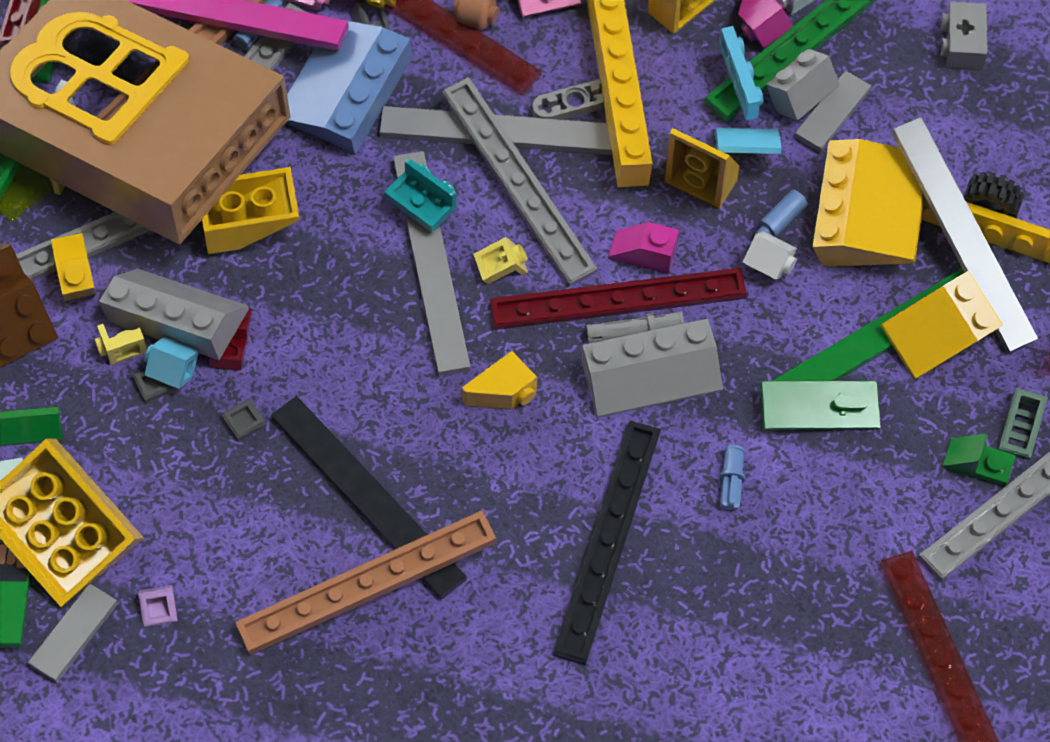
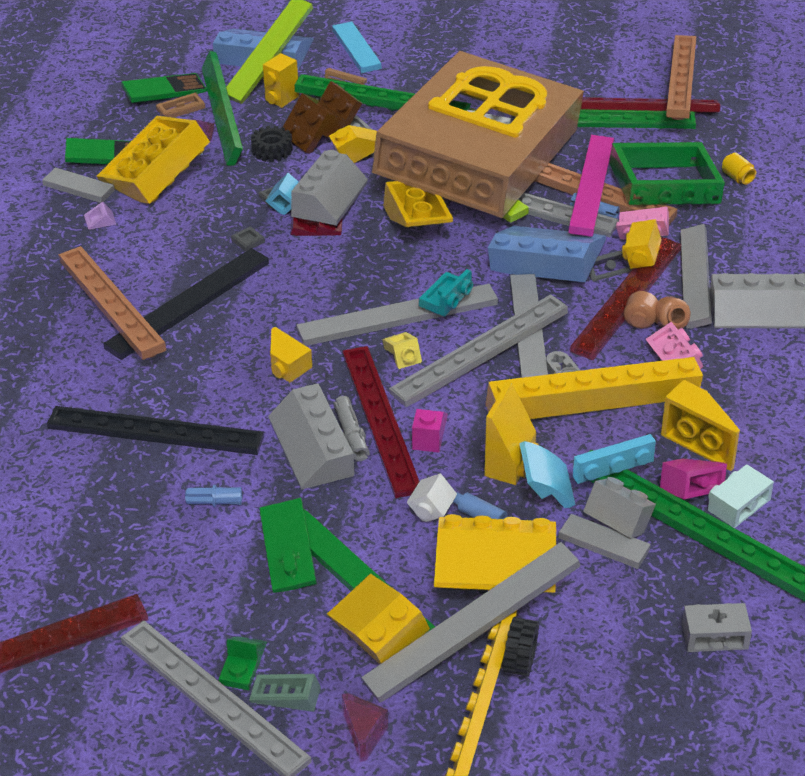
camera: 85 degrees right, 20 degrees down
light yellow bracket [94,324,147,365] -> none
none -> black tyre [251,126,293,162]

